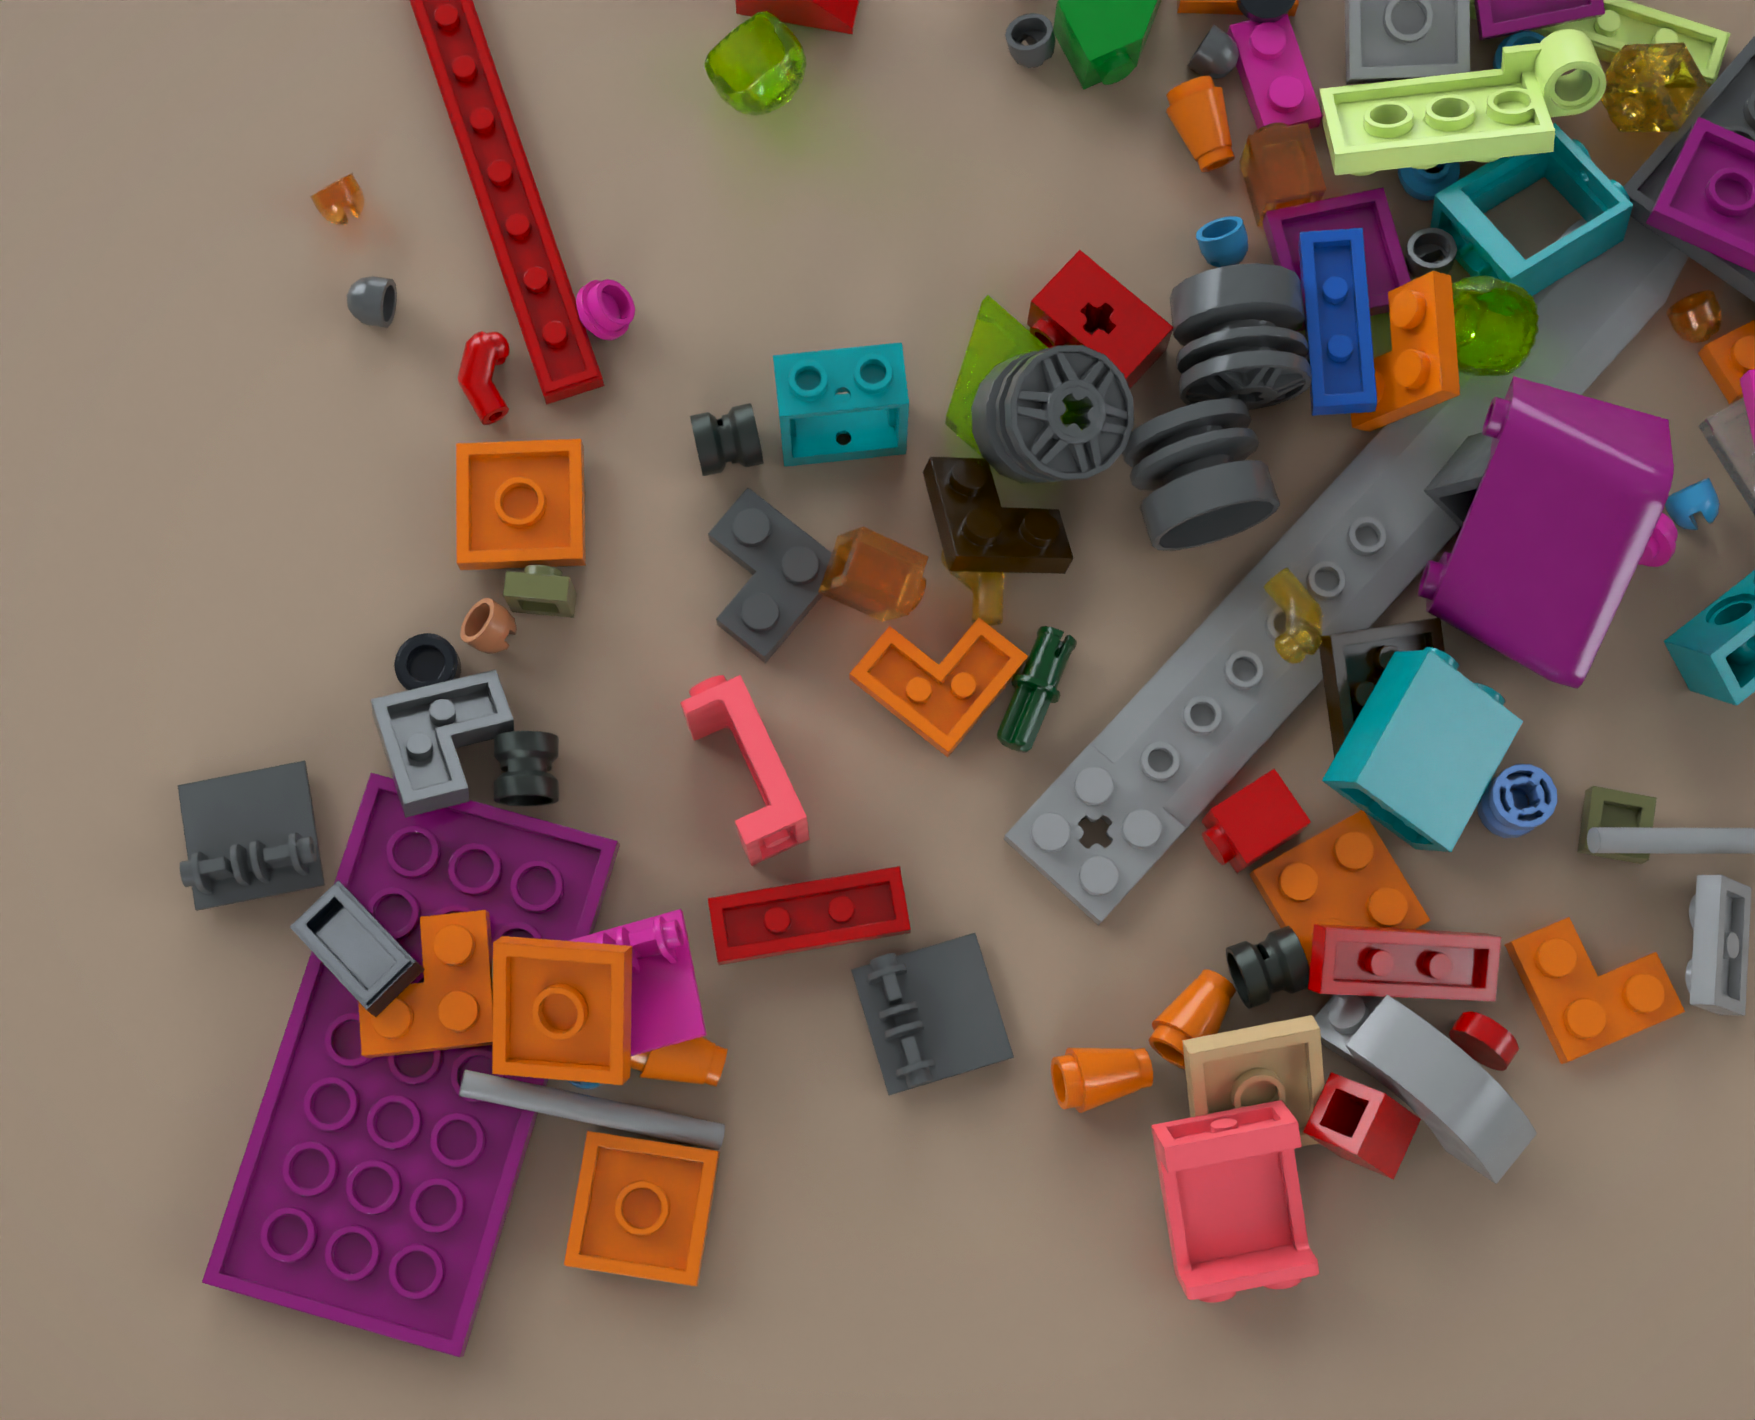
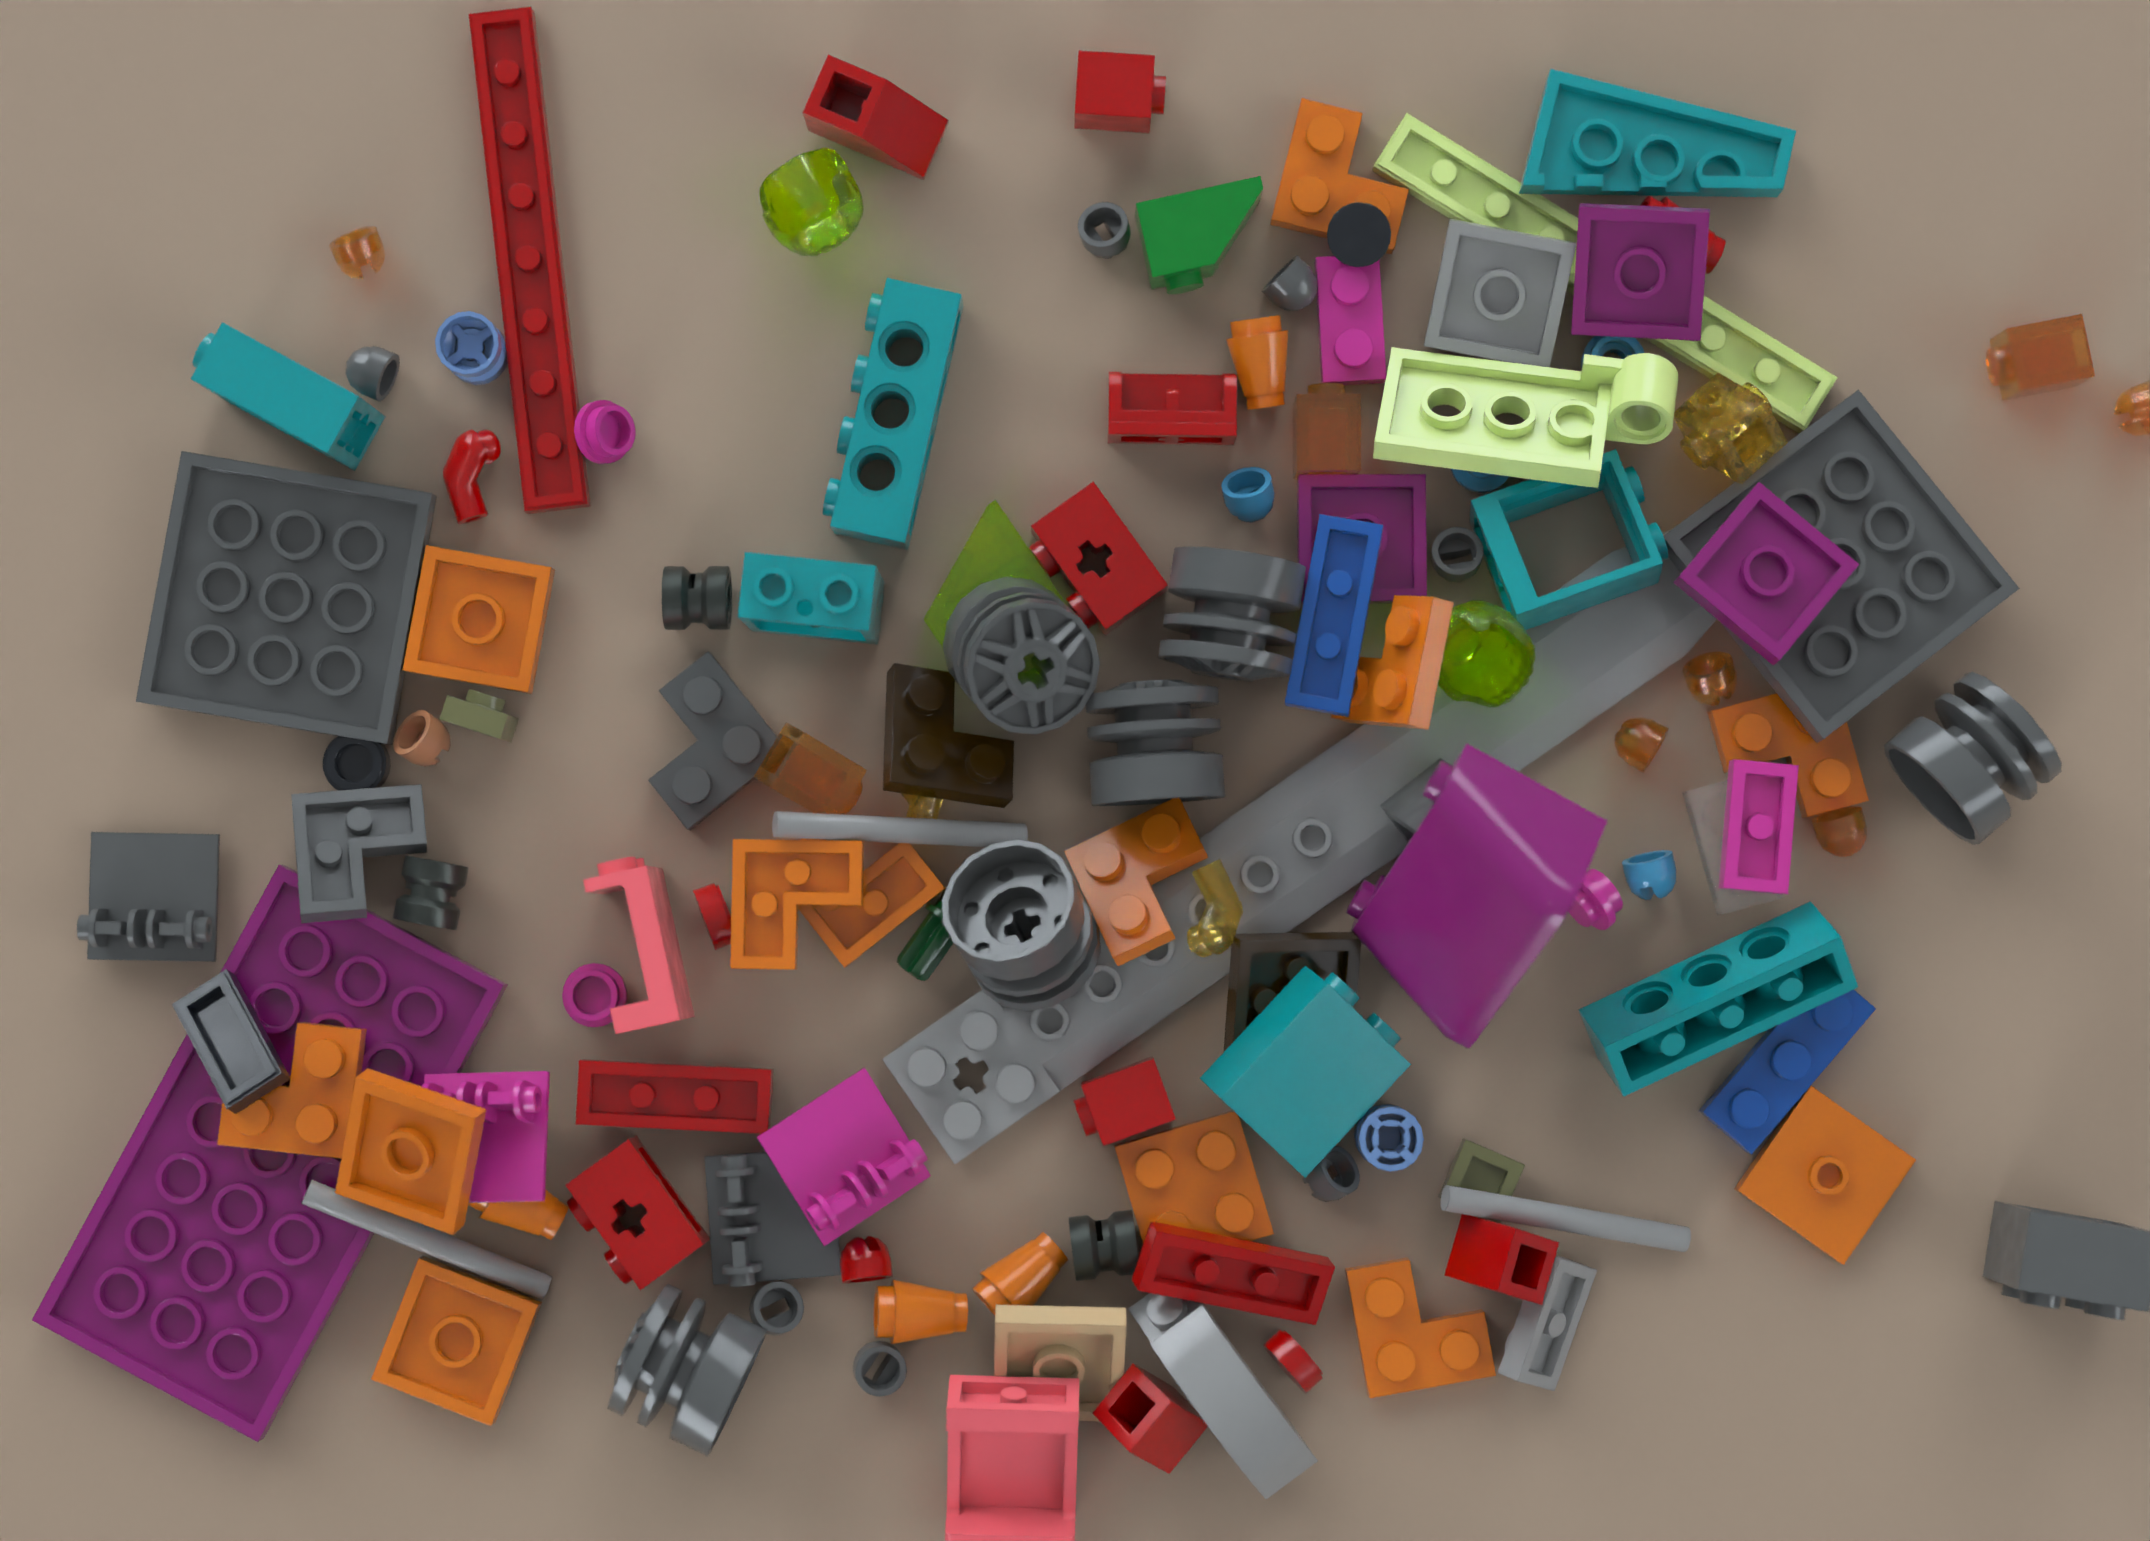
camera: 15 degrees right, 10 degrees up
none -> dark grey plate [136,451,437,745]
none -> teal window [191,322,386,471]
none -> medium blue wheel [435,311,508,385]
none -> dark pink plate [562,963,627,1027]
none -> red brick [565,1135,710,1290]
none -> dark grey wheel [608,1284,768,1456]
none -> red tile [693,883,731,950]
none -> orange plate [730,839,864,970]
none -> dark grey hinge [749,1282,804,1336]
none -> dark pink hinge [756,1068,931,1246]
none -> light grey bar [772,811,1028,847]
none -> teal brick [822,278,964,550]
none -> red hinge [840,1236,893,1284]
none -> dark grey hinge [853,1341,907,1397]
none -> dark grey wheel [942,839,1101,1011]
none -> orange plate [1064,798,1209,966]
none -> red hinge [1108,372,1237,445]
none -> dark grey hinge [1303,1145,1360,1202]
none -> red brick [1444,1214,1560,1305]
none -> clear orange hinge [1614,716,1669,773]

